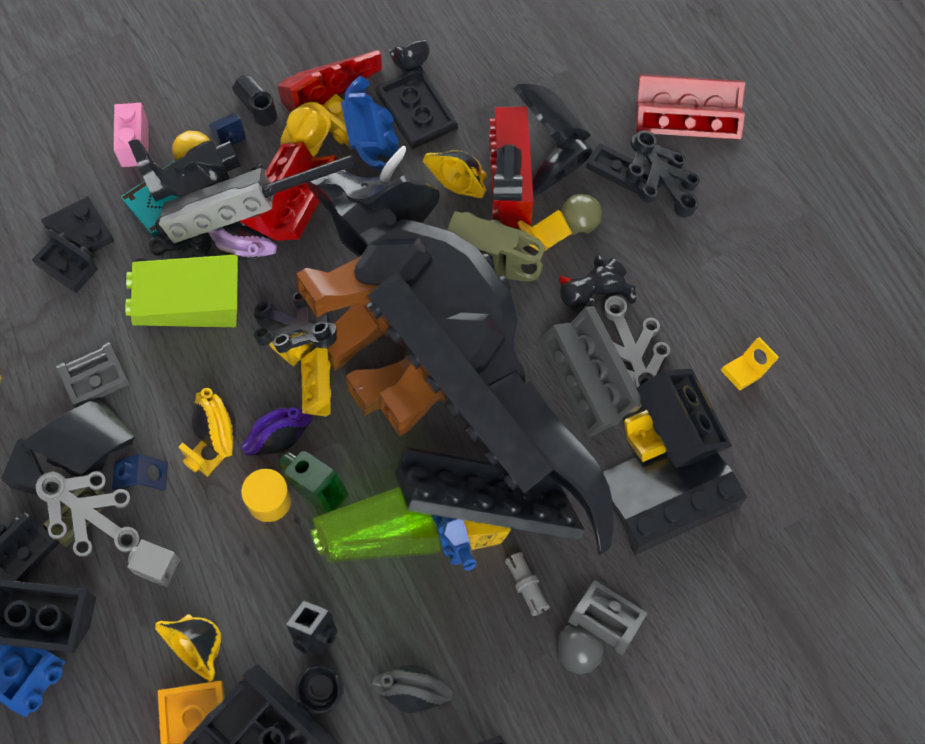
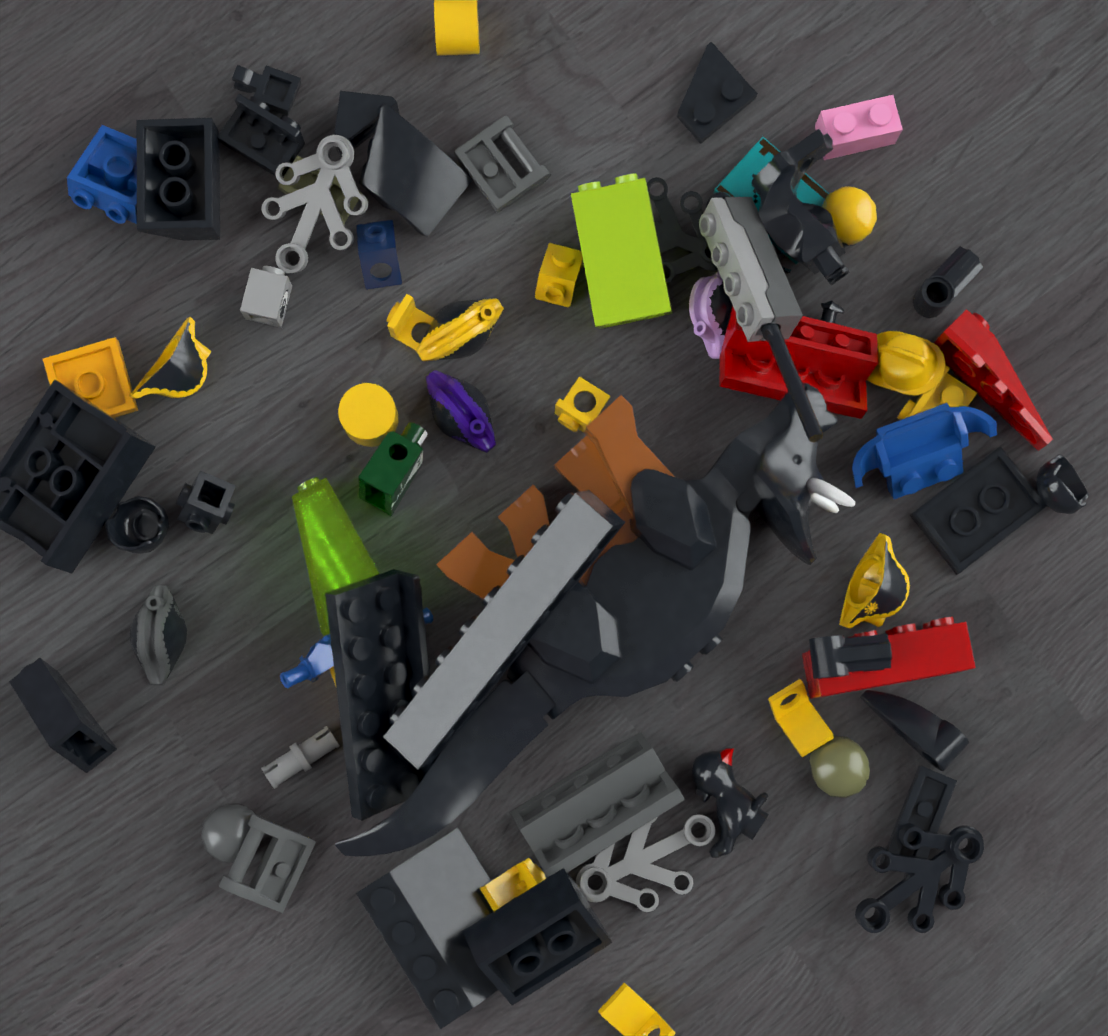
camera: 80 degrees right, 15 degrees up
black bracket [32,229,98,293] -> none
dark blue bracket [209,114,246,145] -> none
black plant [254,291,337,353] -> none
yellow bracket [301,347,331,417] -> none
olive brick [447,211,545,281] -> none
black slope [513,84,591,145] -> none
slope [636,74,745,139] -> none
none -> yellow bracket [535,243,583,307]

